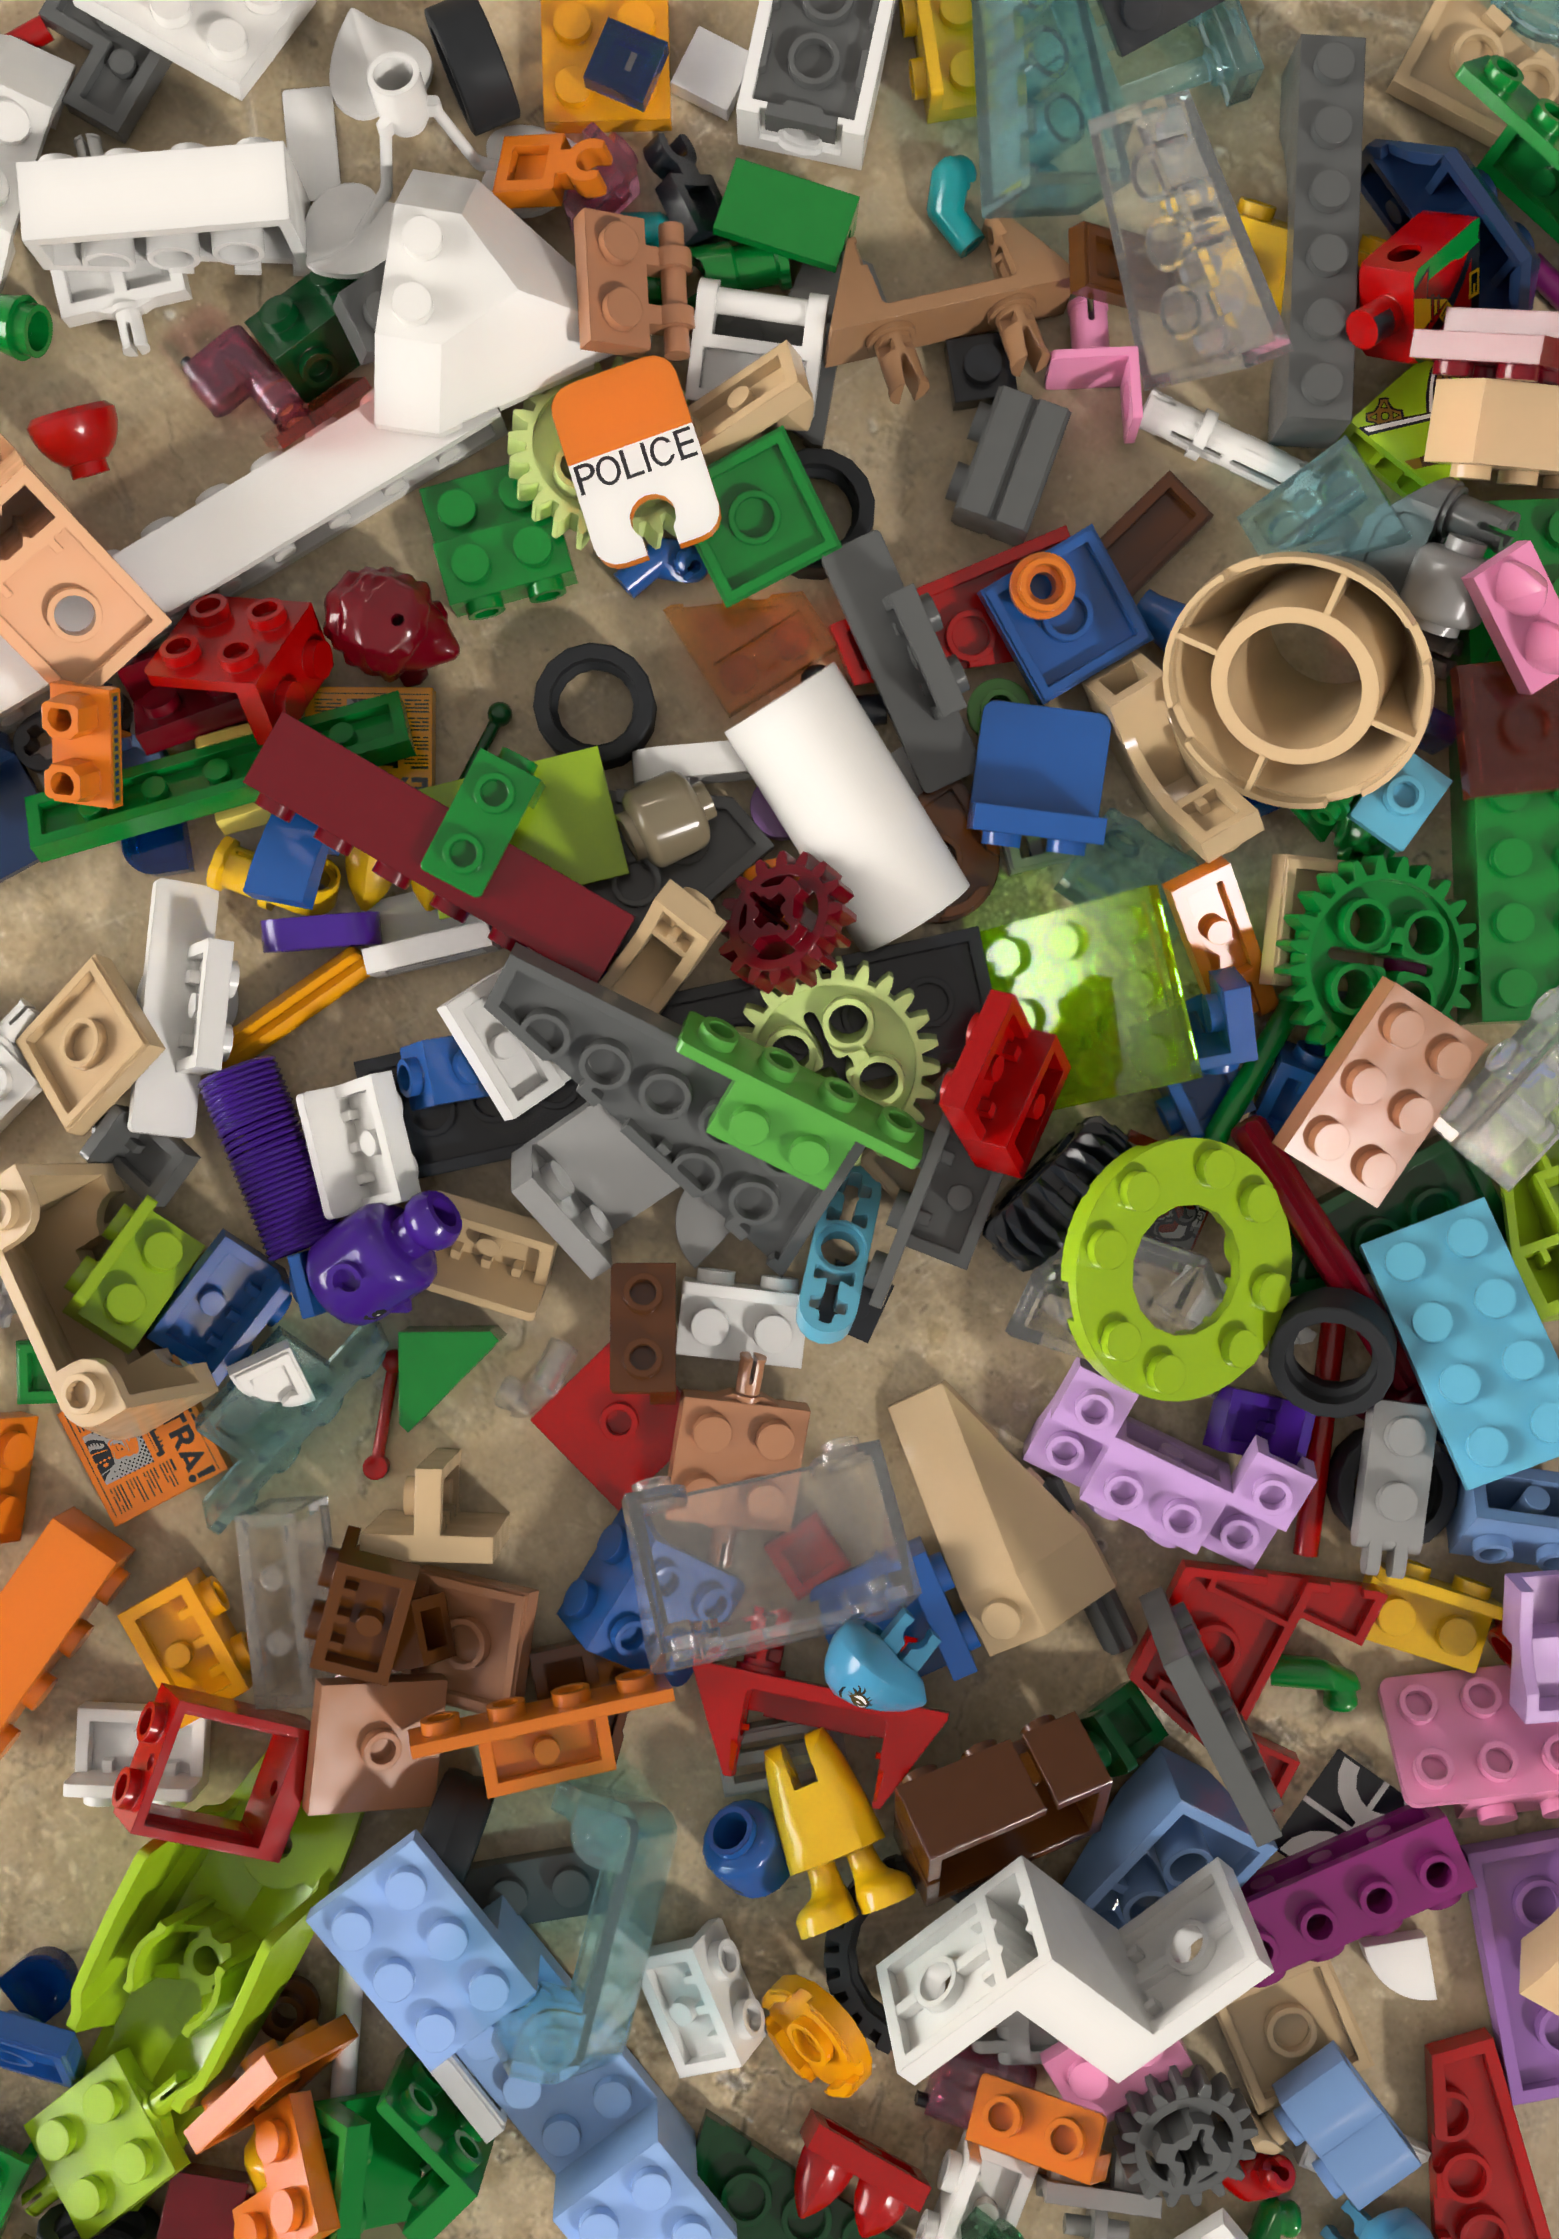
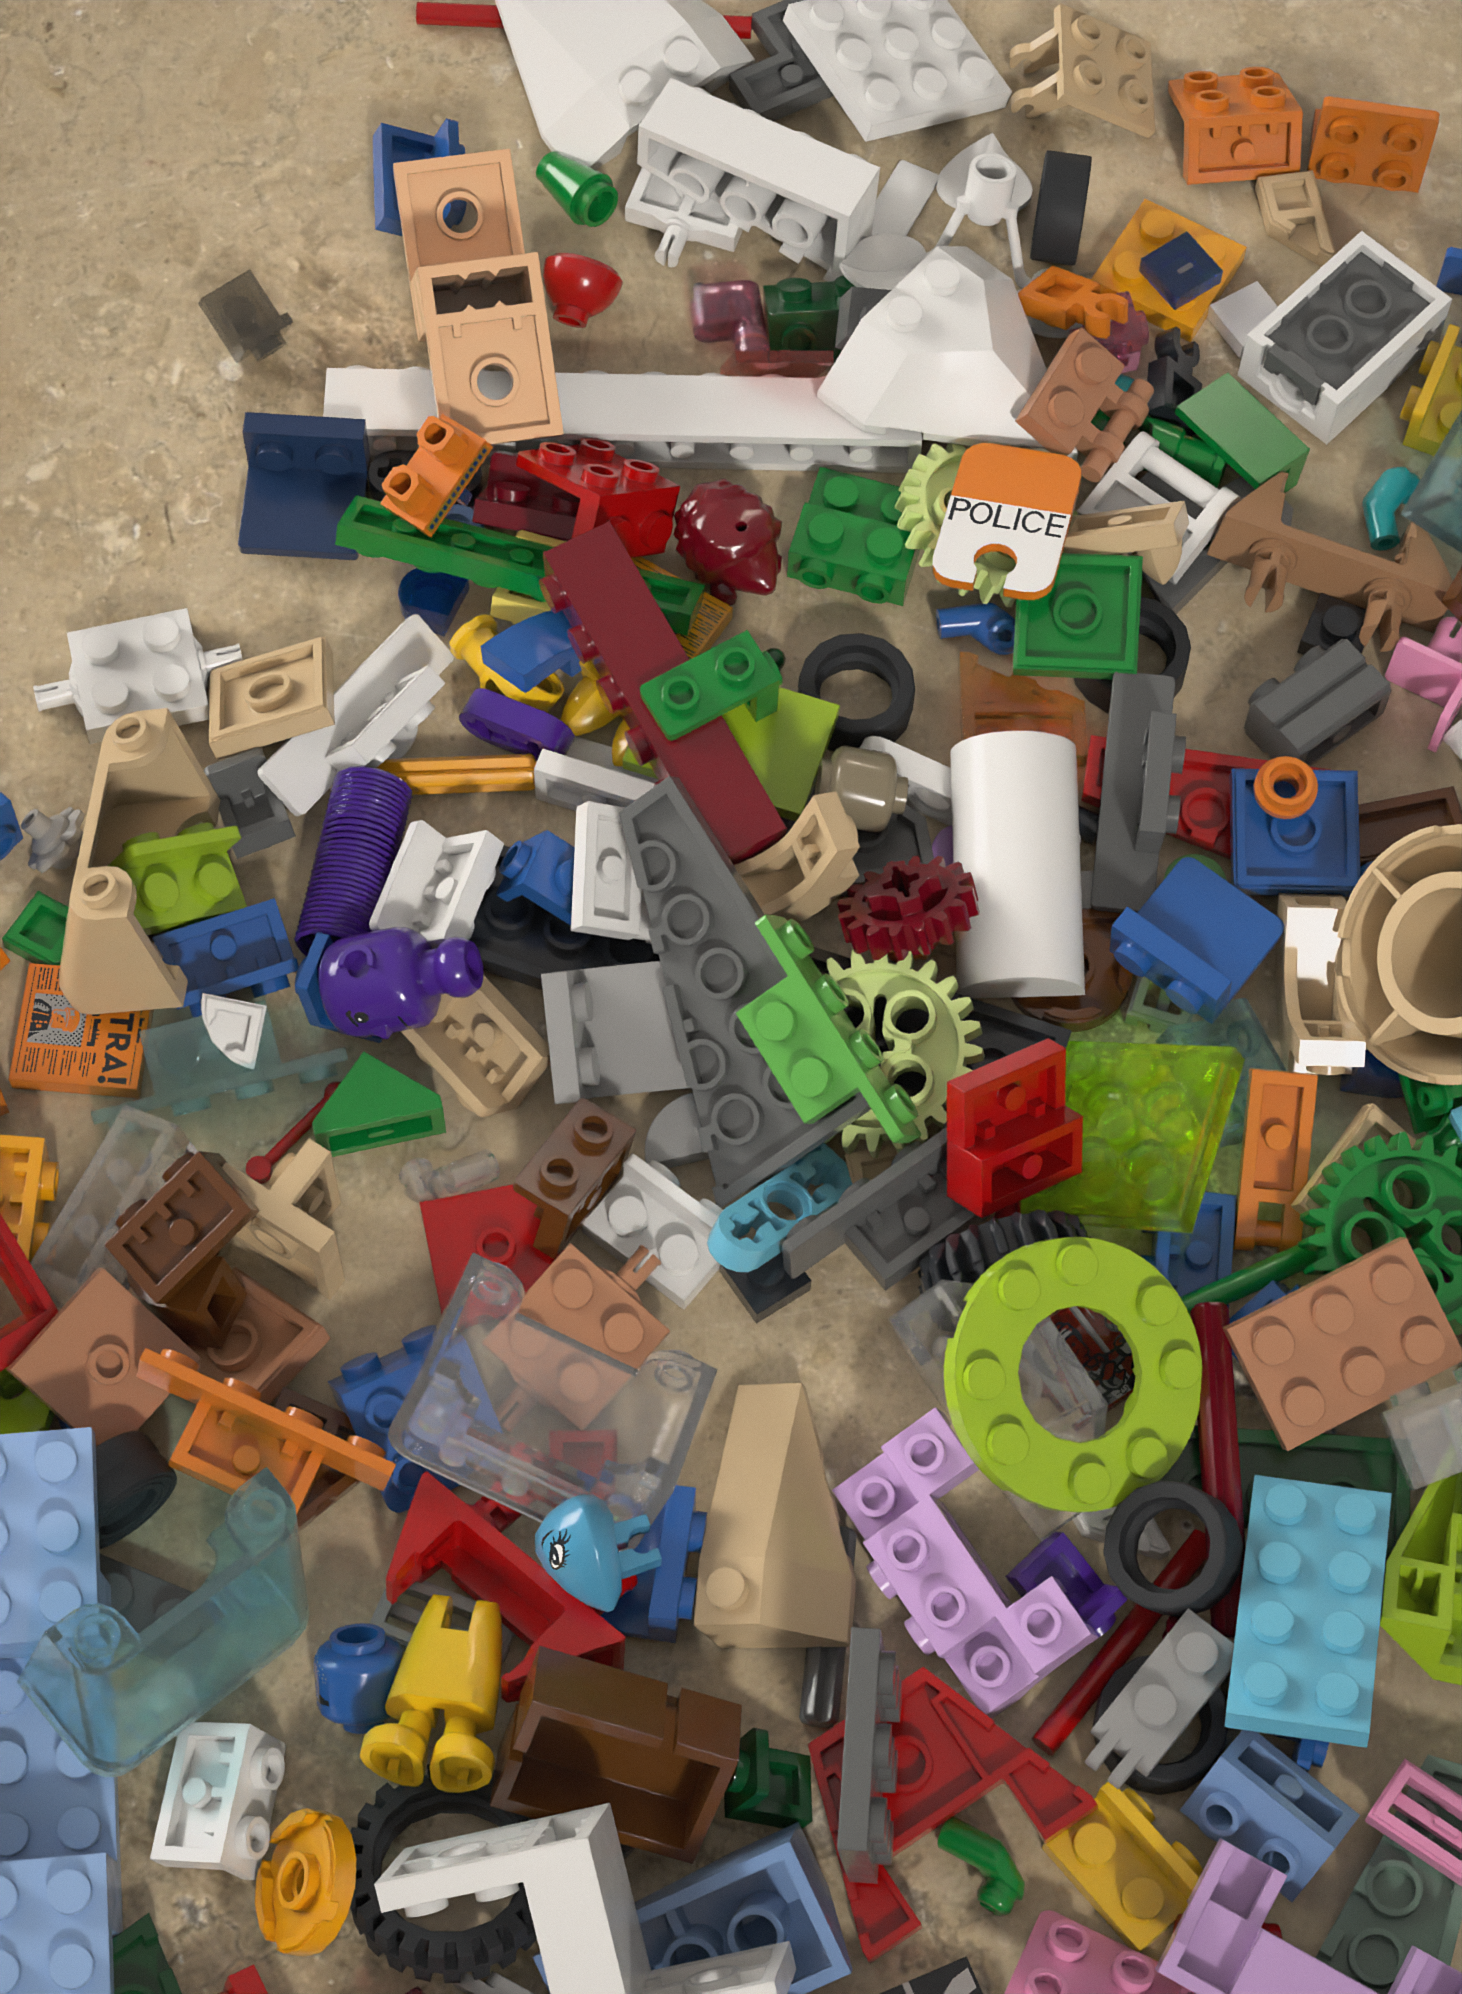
camera: 25 degrees right, 25 degrees down
blue bracket [1179,966,1258,1075] -> none

